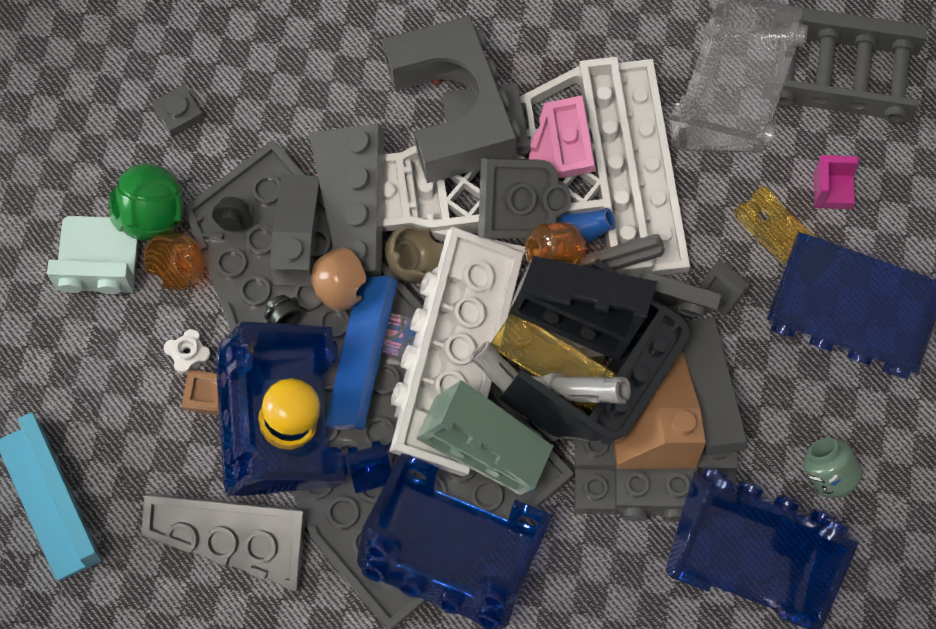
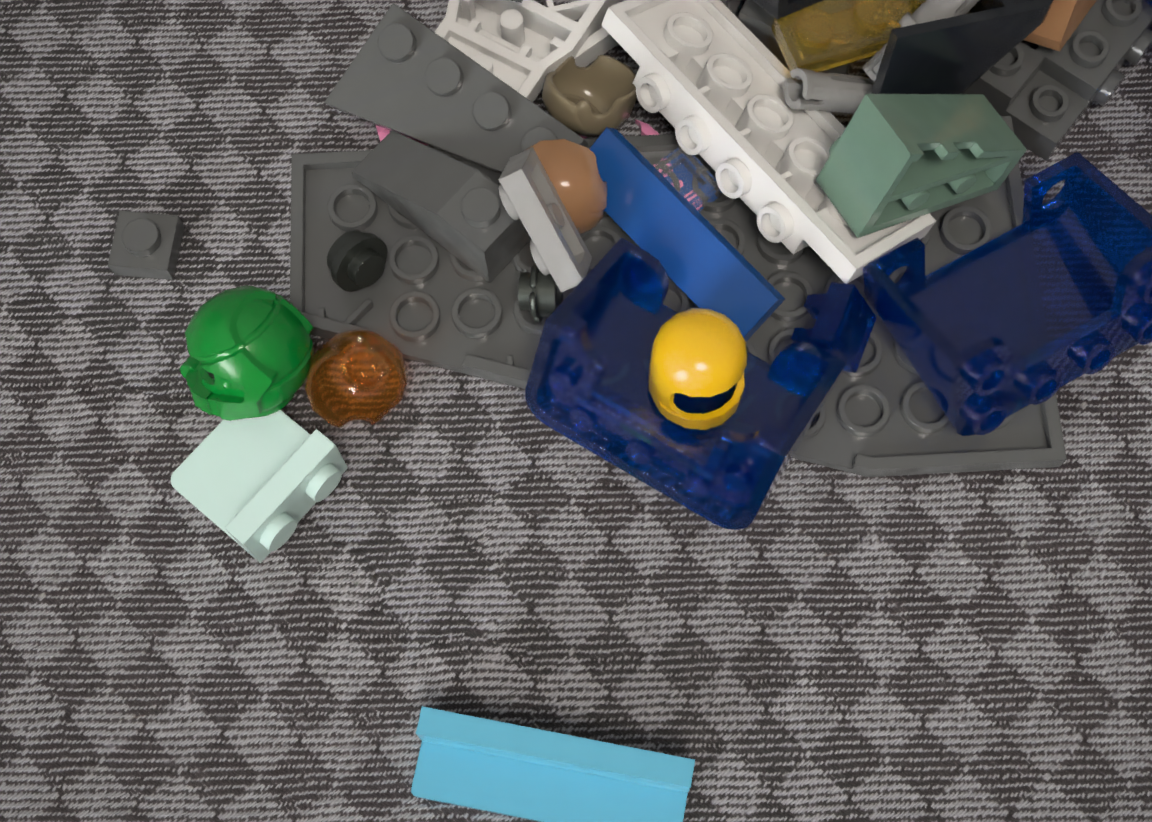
camera: 50 degrees left, 0 degrees up
wing [141,493,306,592] -> none
white plate [164,329,210,373] -> none
medium nougat tile [181,370,229,416] -> none
none -> light grey plate [498,147,592,292]

